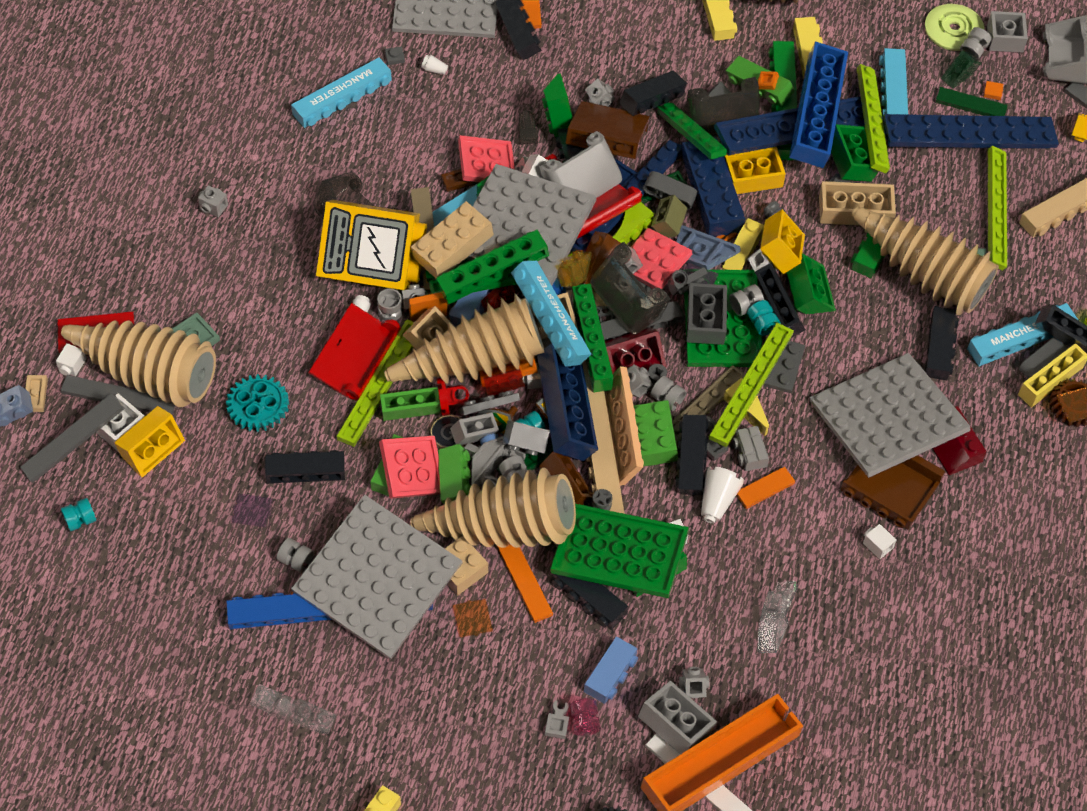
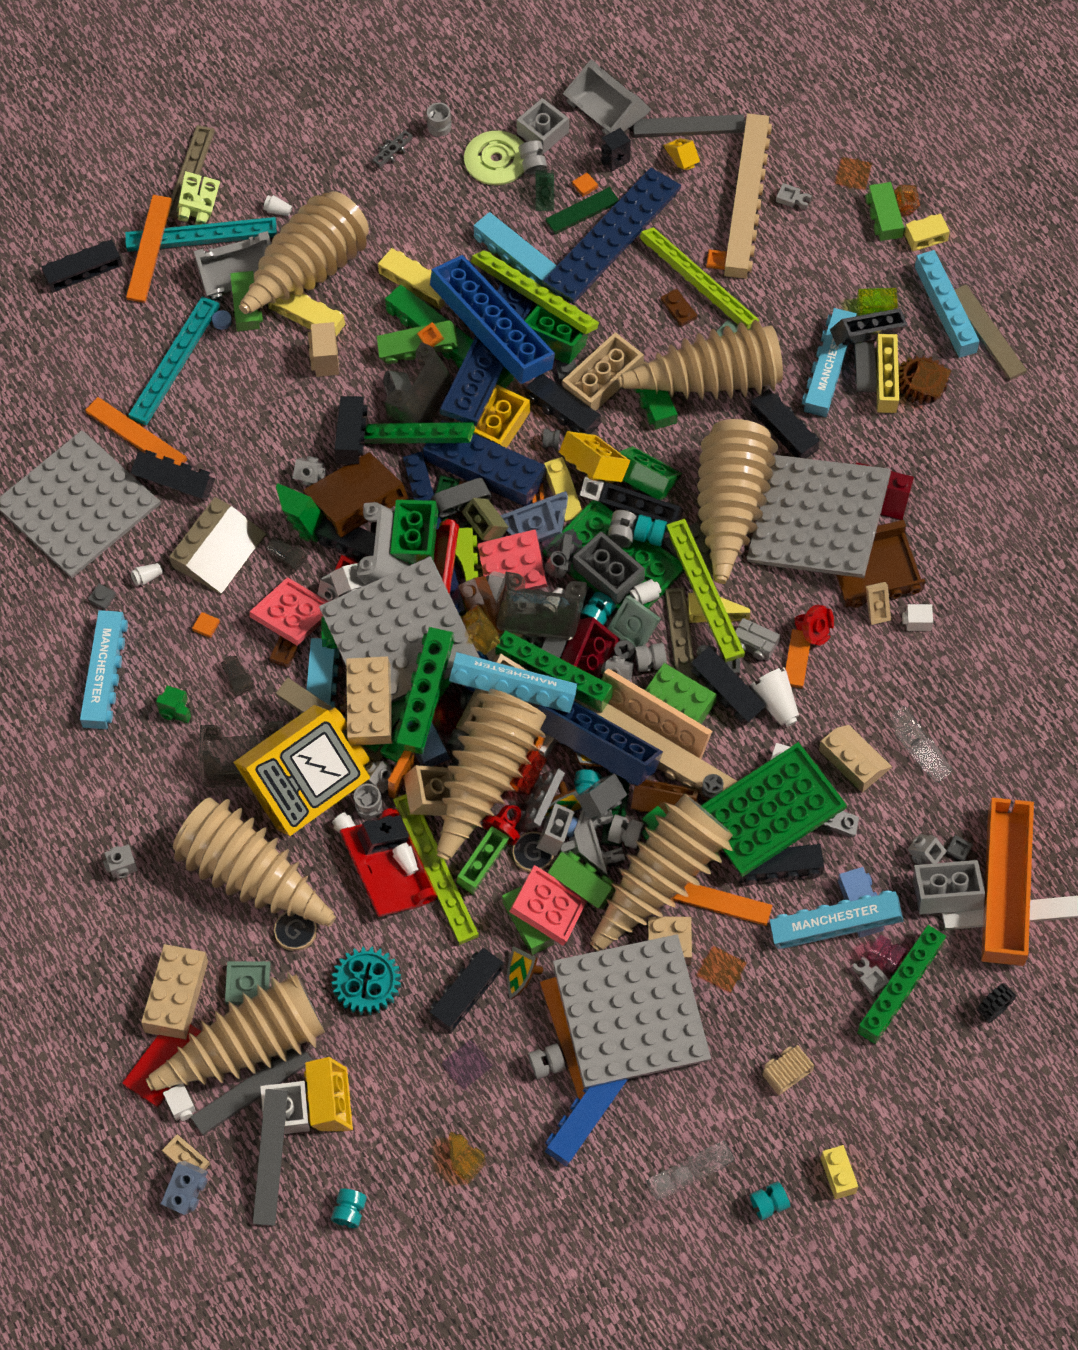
camera: 45 degrees left, 5 degrees up
none -> tan brick [141,944,208,1039]
none -> green brick [156,685,191,723]
none -> slope [169,497,266,595]
none -> tan cone [173,798,336,927]
none -> orange tile [192,612,220,638]
none -> clear smoke piece [221,655,255,697]
none -> black tile [274,911,317,951]
none -> tan brick [308,322,339,377]
none -> black brick [357,815,410,855]
none -> green slope [390,500,438,565]
none -> white cone [392,843,419,876]
none -> clear yellow slope [449,1131,486,1184]
none -> shield [507,946,543,1000]
none -> black brick [526,374,601,434]
none -> teal wheel [579,592,616,625]
none -> black brick [600,128,631,172]
none -> sand green plate [608,595,661,647]
none -> white brick [630,579,661,605]
none -> reddish brown plate [661,288,698,327]
none -> tan cone [697,419,778,584]
none -> orange tile [706,249,727,270]
none -> teal wheel [749,1181,790,1221]
none -> tan brick [763,1045,814,1095]
none -> medium azure brick [770,890,904,949]
none -> red tile [794,604,834,646]
none -> plate [815,811,859,837]
none -> tan slope [819,725,892,793]
none -> green brick [857,925,946,1045]
none -> tan plate [866,582,891,625]
none -> dark grey tile [945,835,973,861]

